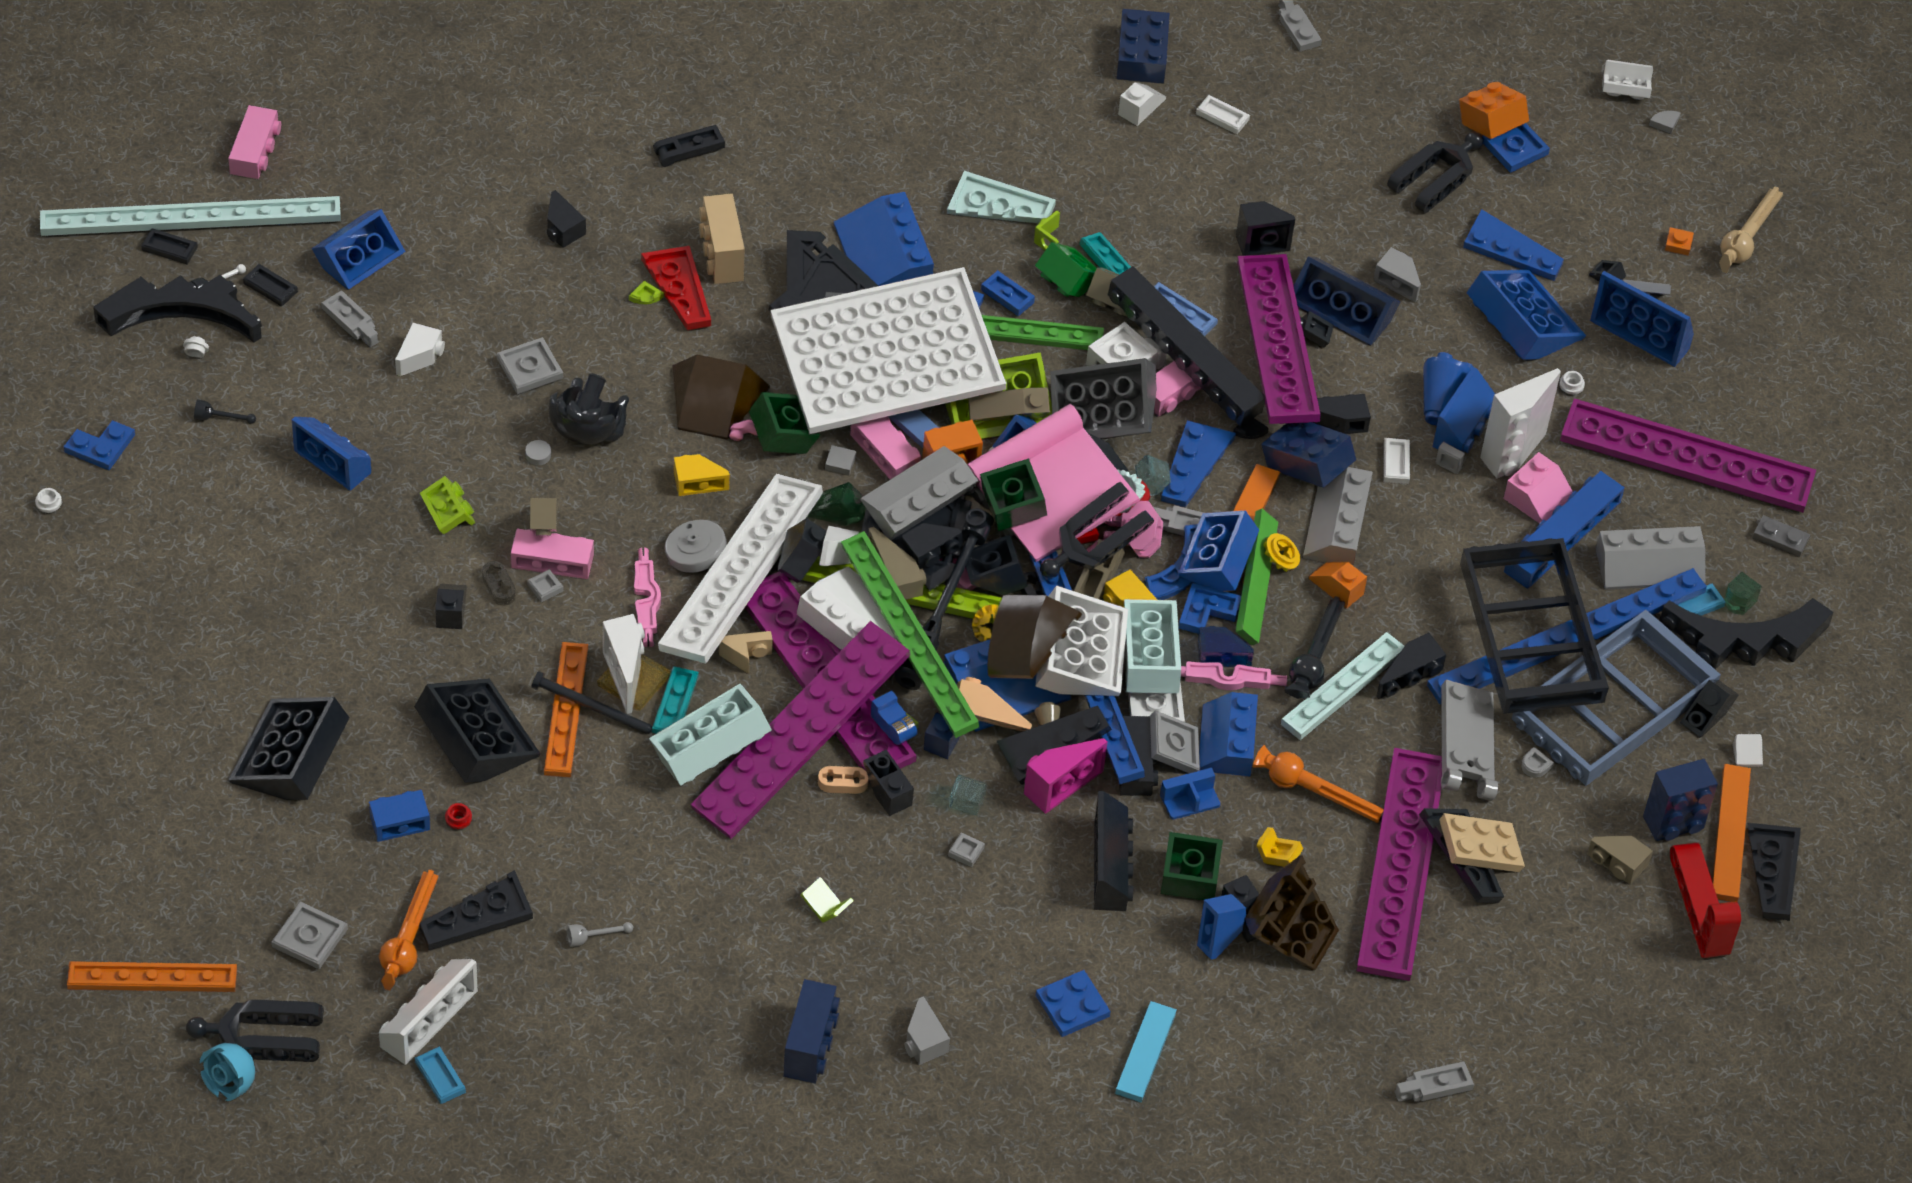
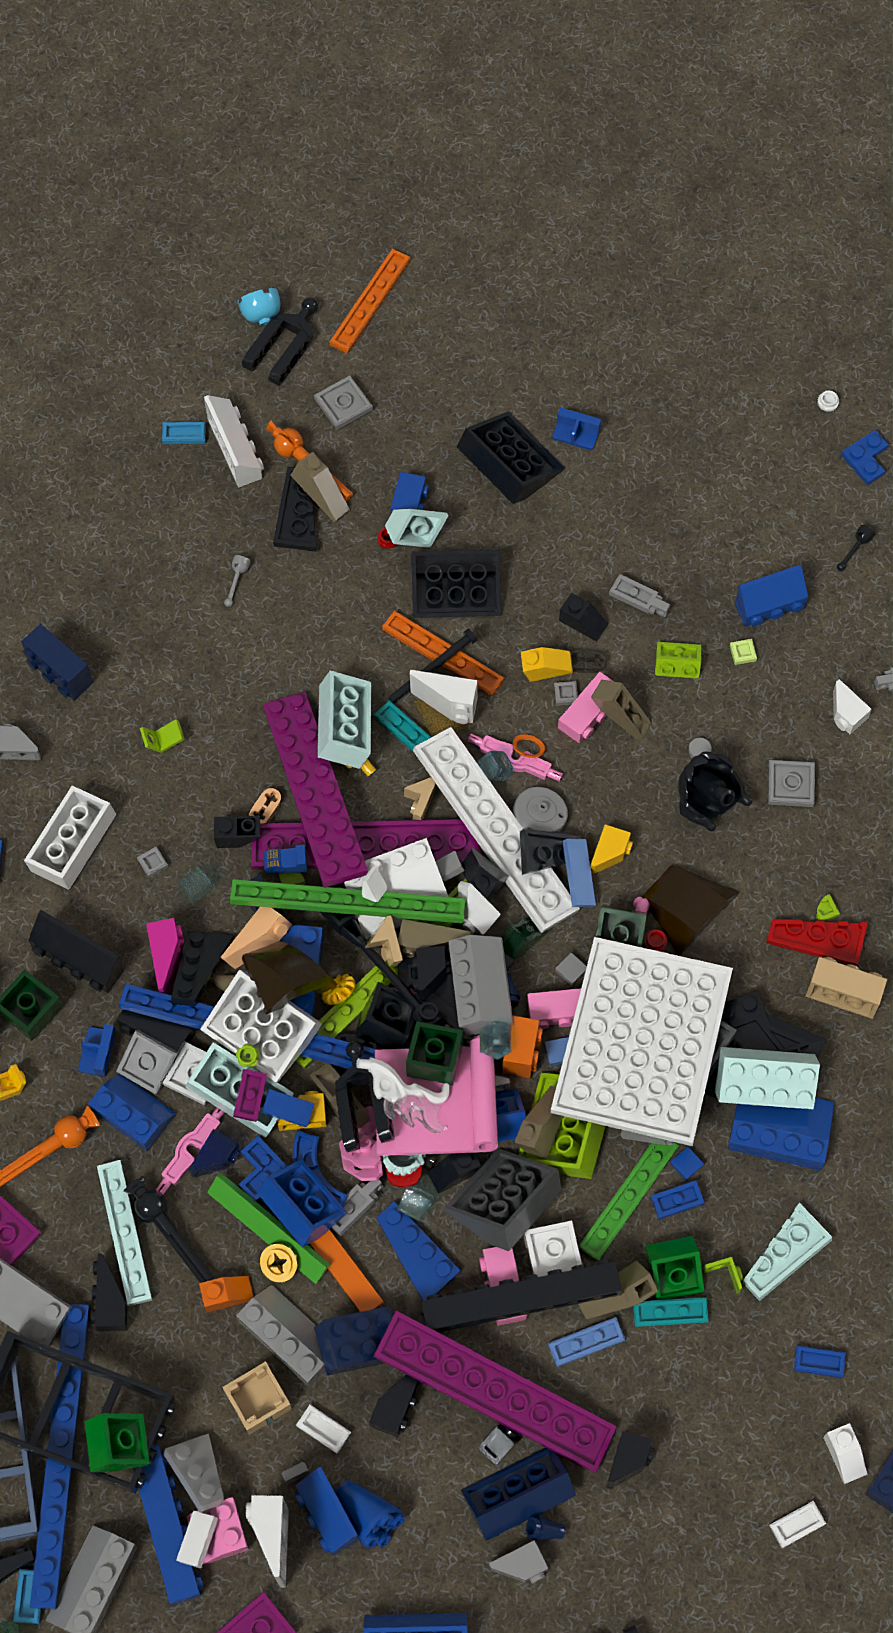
camera: 125 degrees right, 15 degrees up
none -> white brick [24,786,116,890]
none -> green slope [85,1413,150,1472]
none -> light grey wing [164,1433,224,1512]
none -> white tile [176,1511,218,1568]
none -> tan container [222,1362,292,1435]
none -> magenta plate [233,1069,267,1122]
none -> lime plate [236,1044,260,1067]
none -> blue tile [261,1089,314,1127]
none -> dark tan slope [291,452,350,522]
none -> piece [356,1057,450,1133]
none -> white slope [362,866,387,902]
none -> tan slope [365,916,403,967]
none -> light aqua slope [385,509,448,548]
none -> light grey tile [435,851,465,882]
none -> clear light blue piece [476,751,513,781]
none -> clear light blue piece [480,1021,511,1059]
none -> orange piece [513,734,545,758]
none -> black wing [520,829,584,875]
none -> yellow slope [521,647,573,682]
none -> dark blue cone [526,1515,565,1541]
none -> blue panel [552,407,601,450]
none -> medium blue tile [563,839,596,907]
none -> light grey hinge [609,574,670,617]
none -> light aqua brick [715,1047,820,1109]
none -> yellowish green tile [730,639,757,665]
none -> blue tile [793,1345,846,1378]

